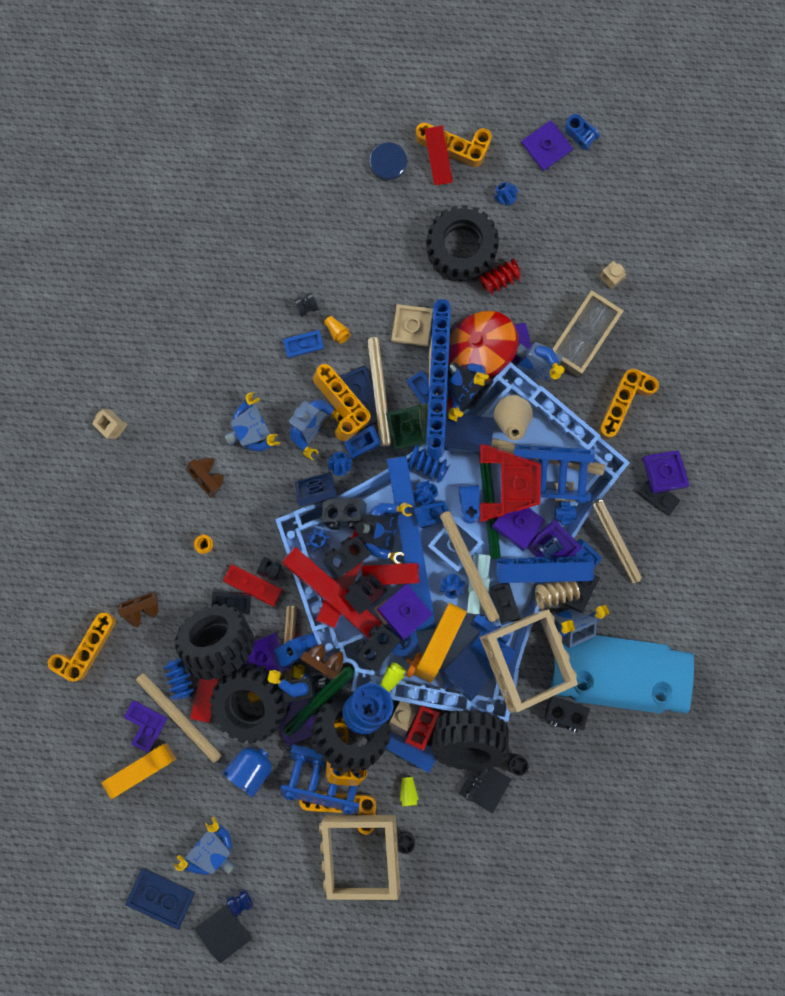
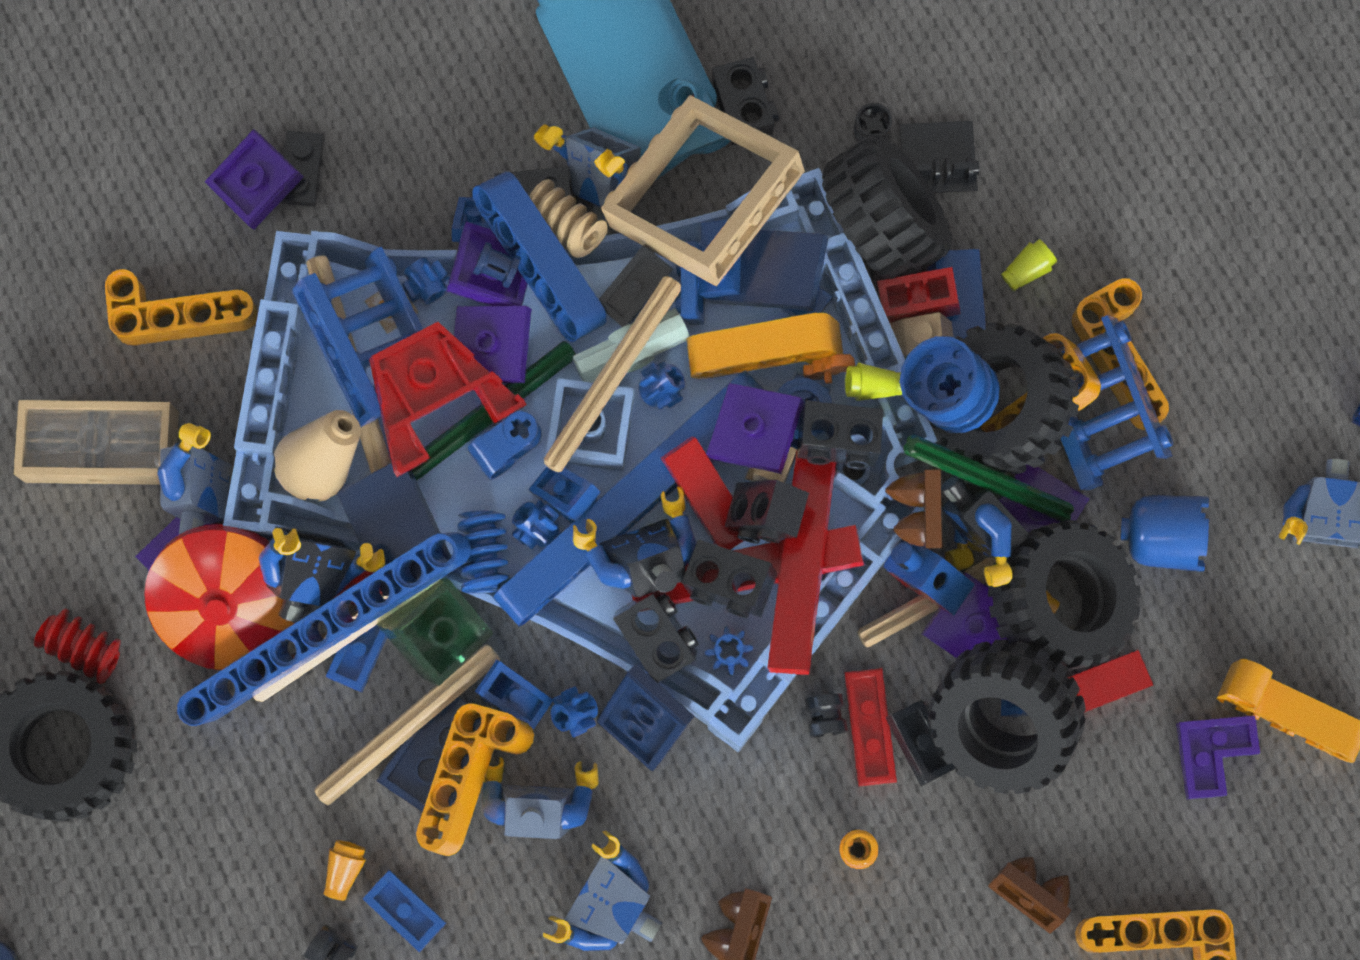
camera: 125 degrees left, 5 degrees down
tan axle [136,673,222,763] -> none
blue piece [163,659,194,700] -> none
tan window [319,815,401,900] -> none
tan plate [391,304,433,347] -> none
black wheel [397,831,415,854] -> none
tan axle [592,499,642,583] -> none

